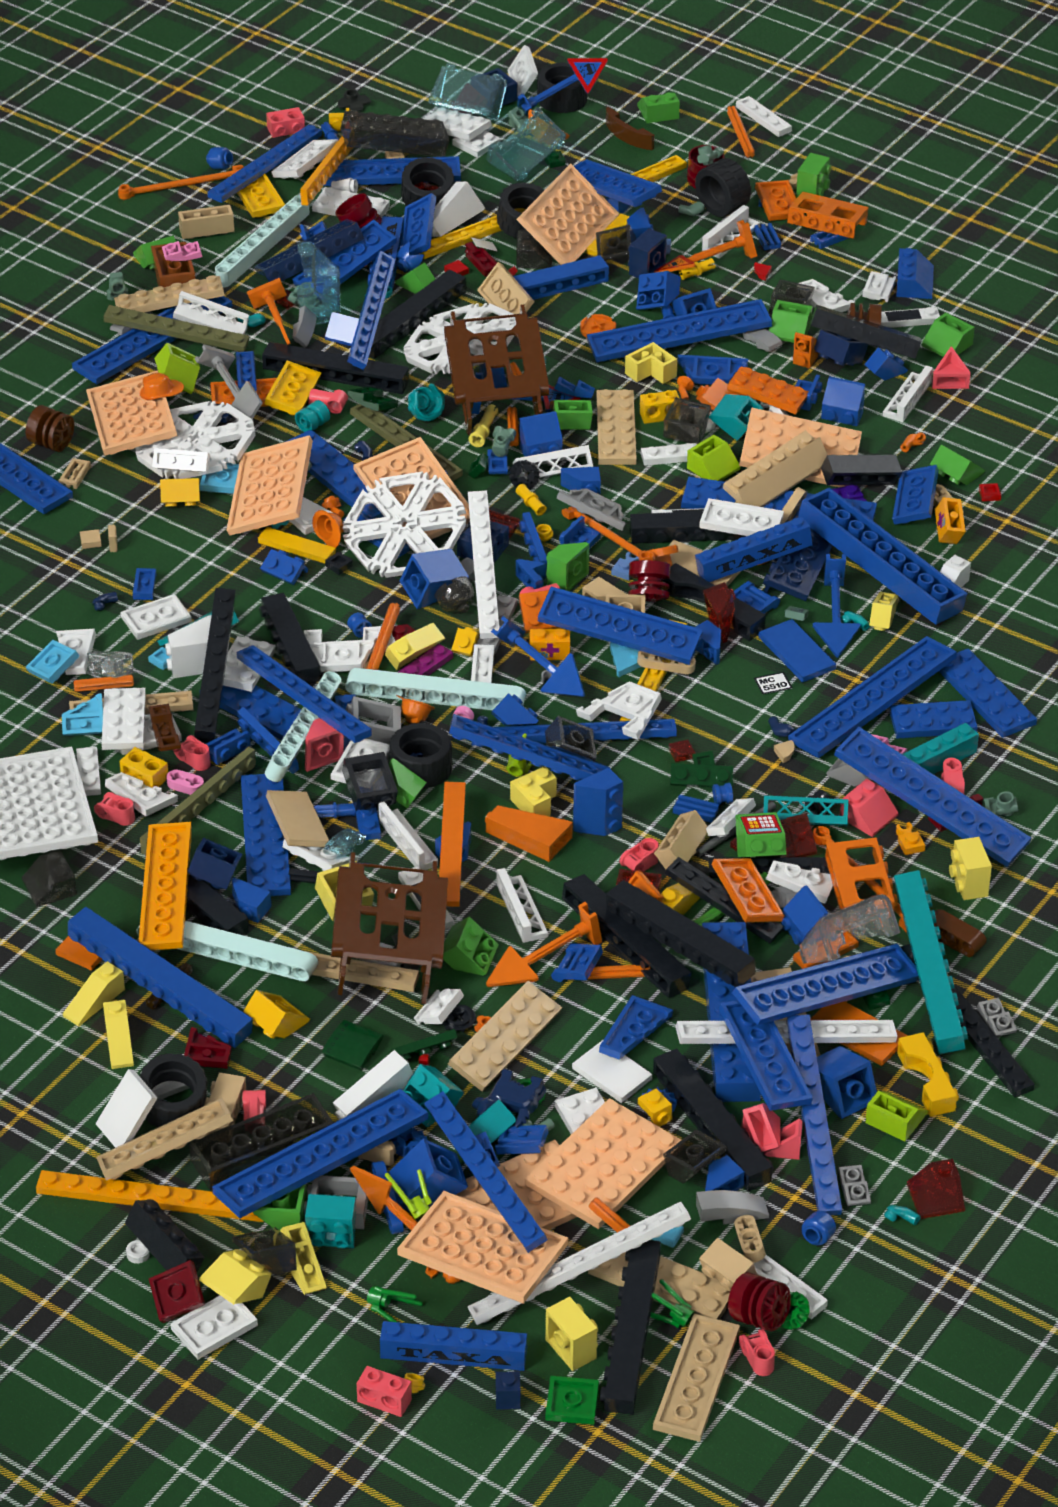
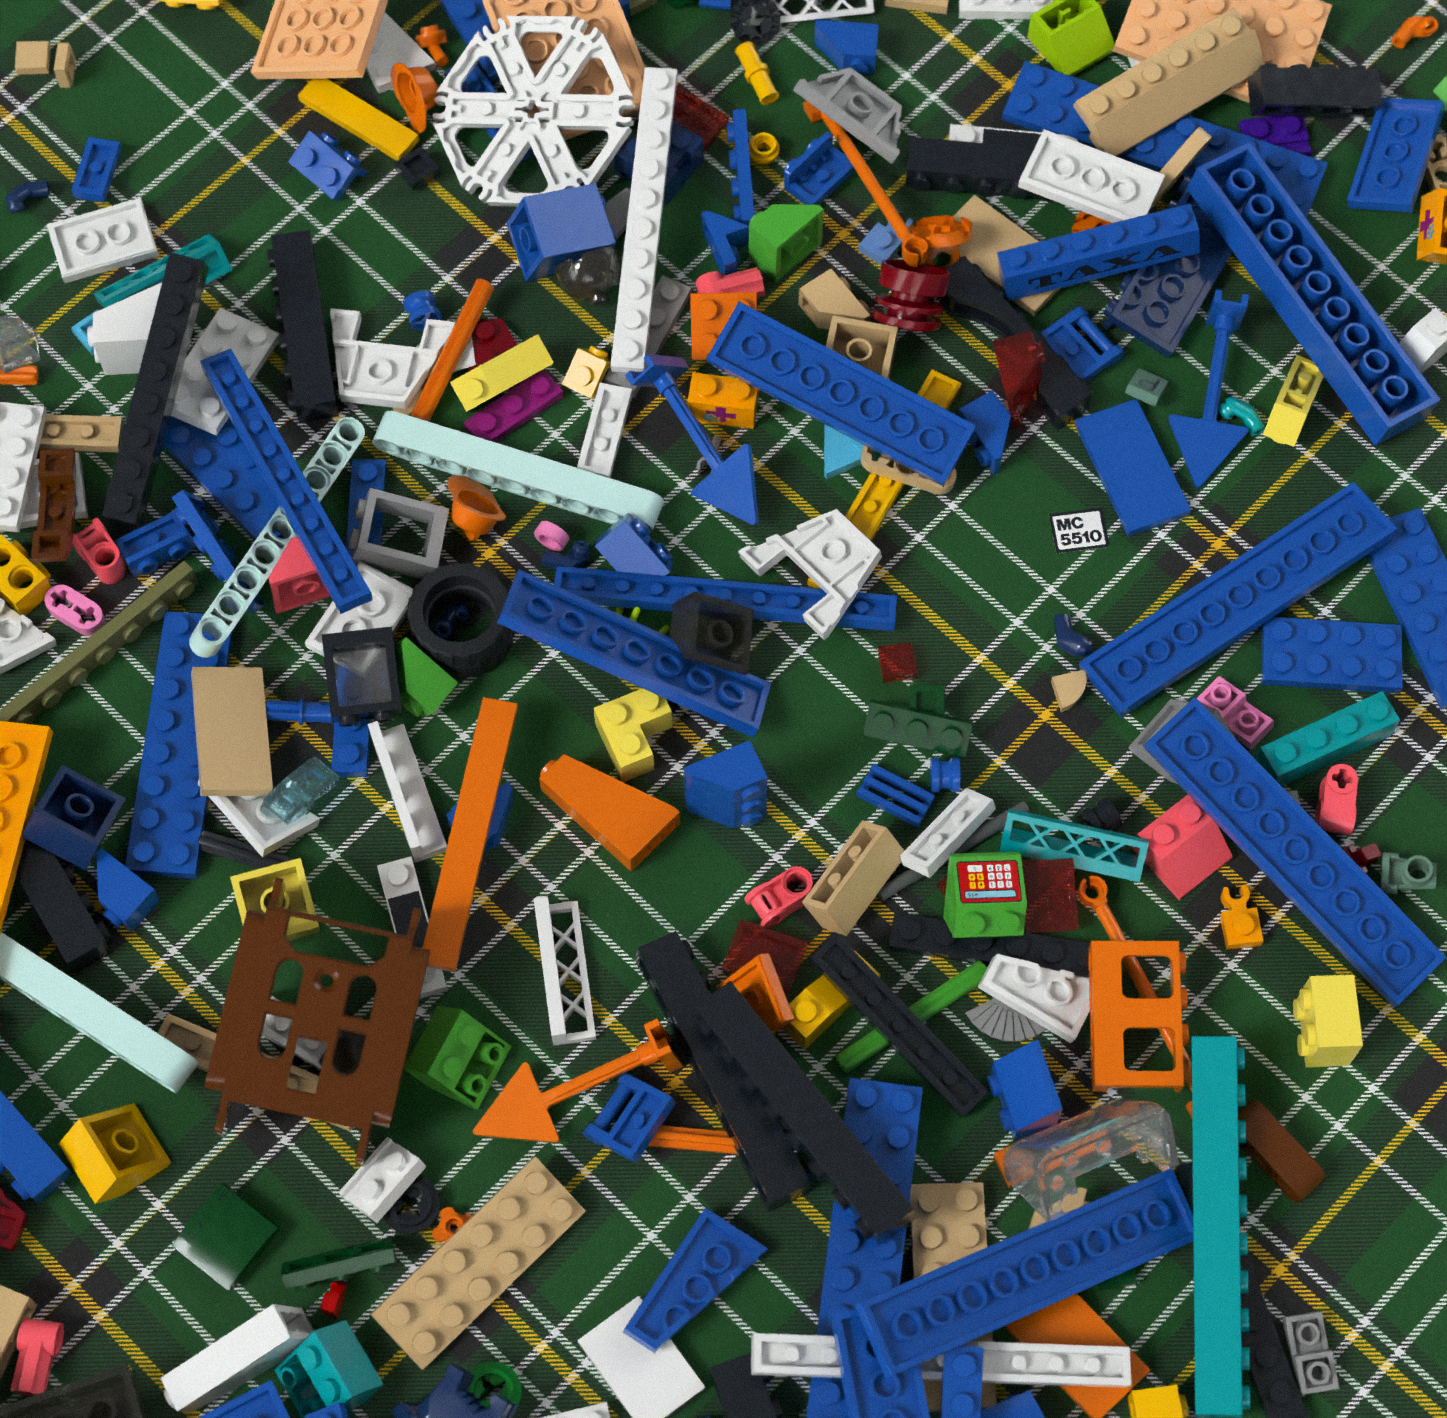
camera: 10 degrees right, 25 degrees up
orange tile [711,858,785,922] -> none

